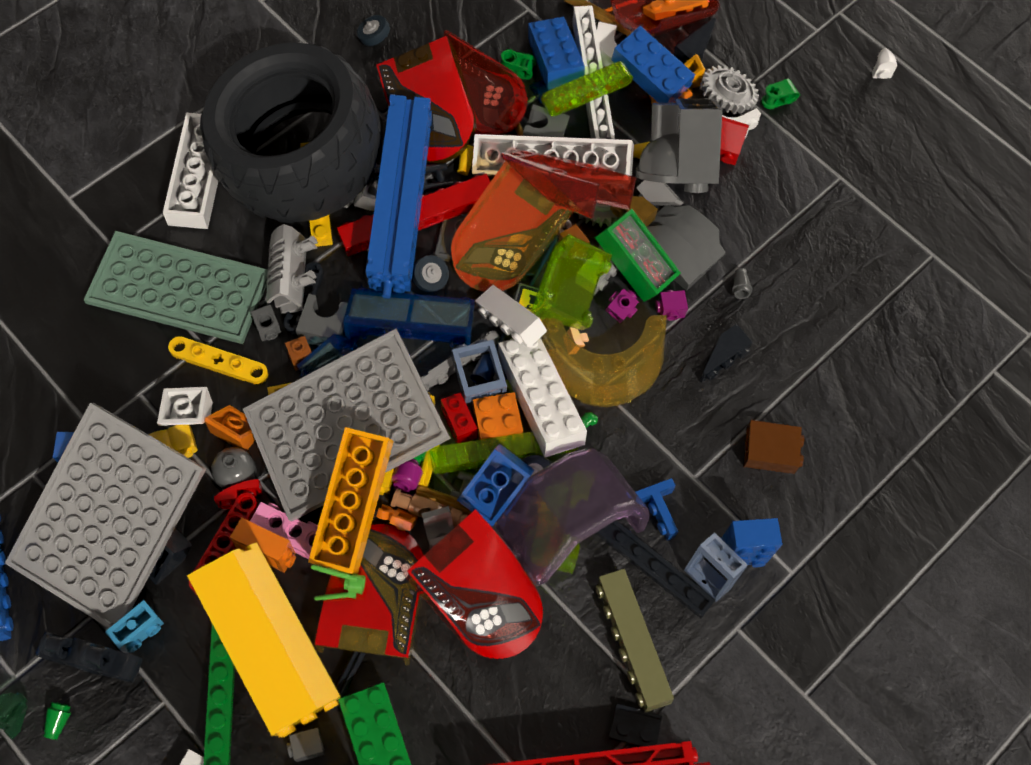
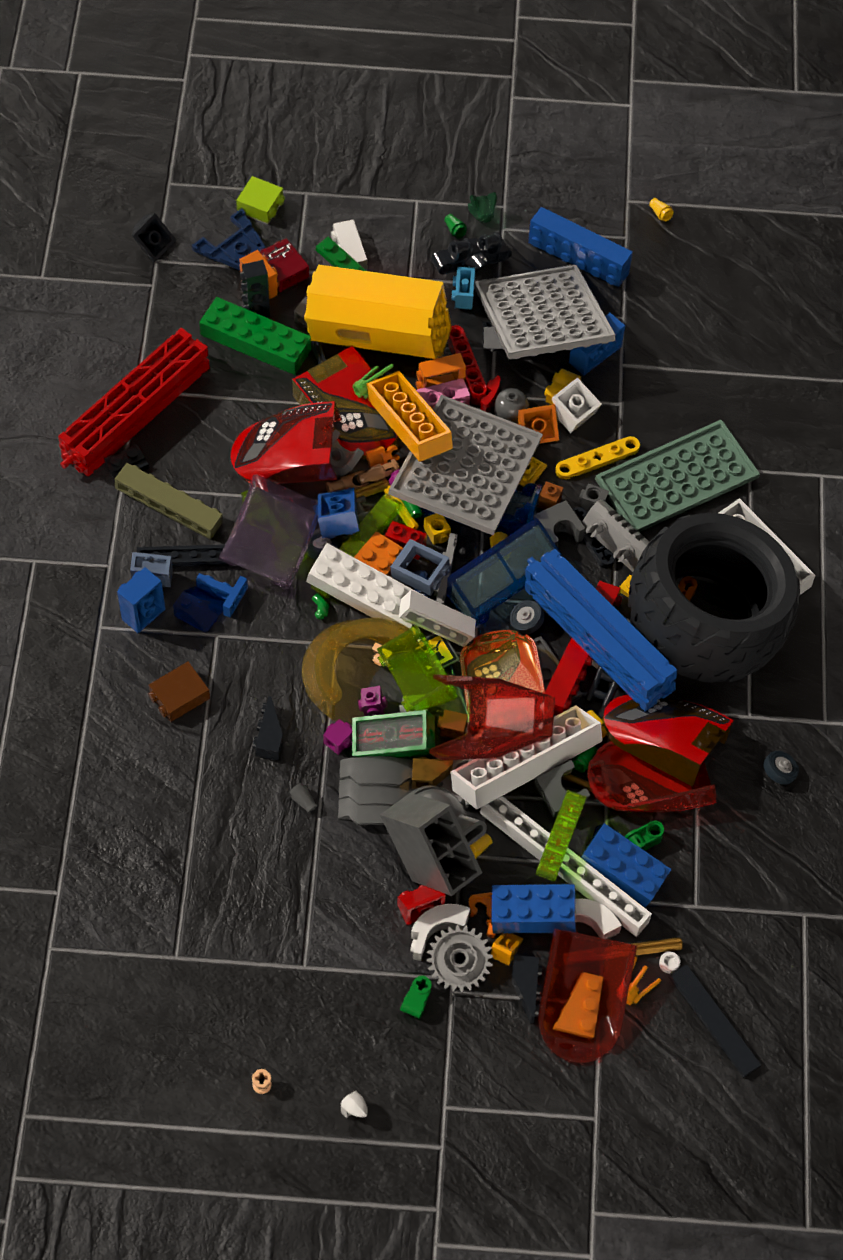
camera: 140 degrees right, 5 degrees down
none -> clear blue slope [173,586,224,633]
none -> light nougat bush [252,1069,272,1094]

